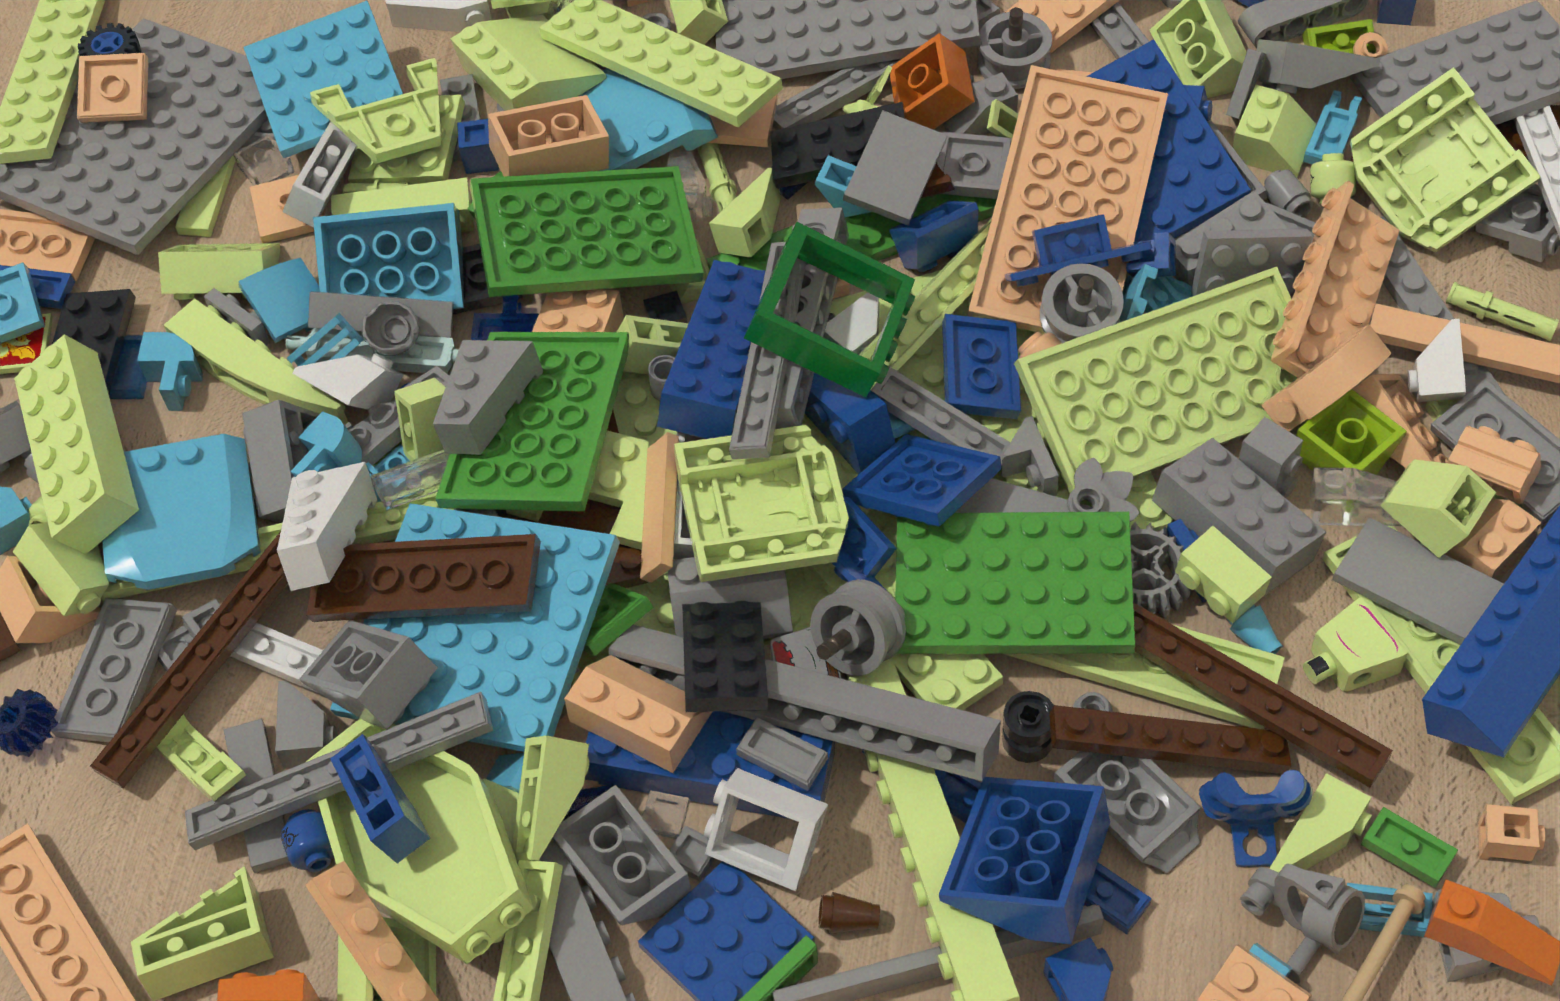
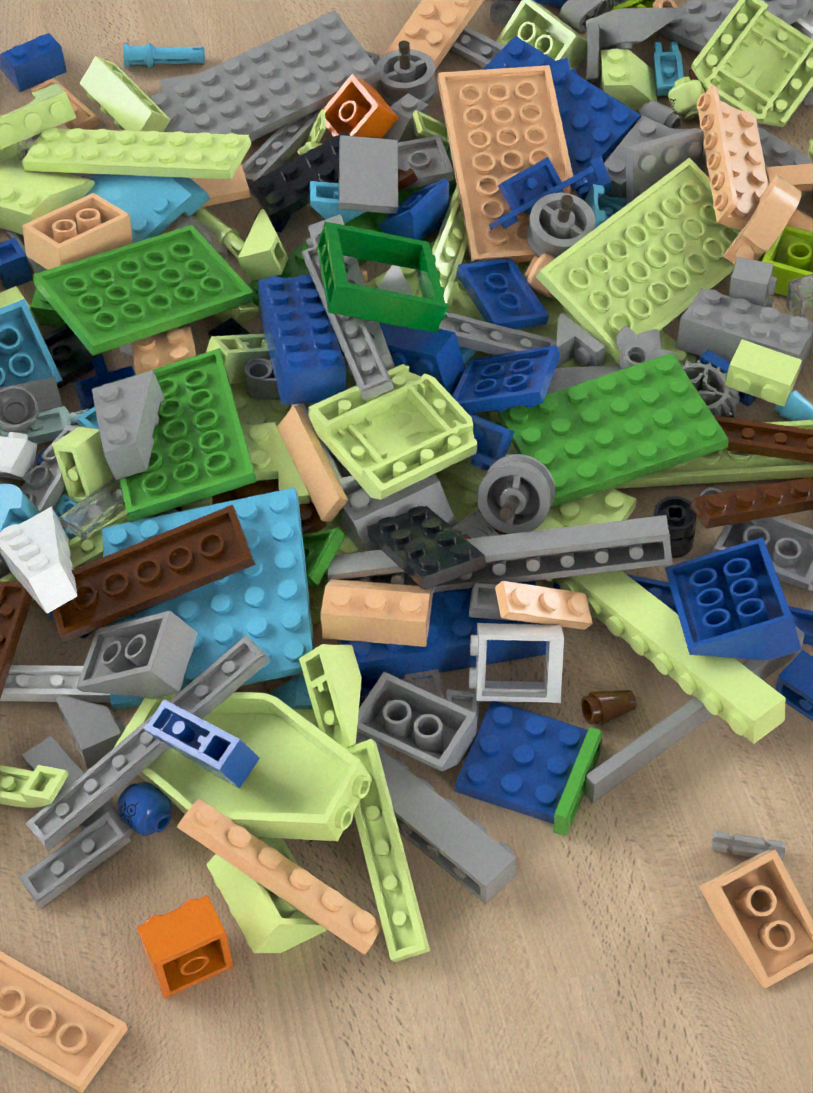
camera: 25 degrees left, 5 degrees down
yellowish green wedge [131,866,274,1001] -> none
none -> light grey tile [19,811,131,908]
none -> light nougat plate [495,581,593,630]

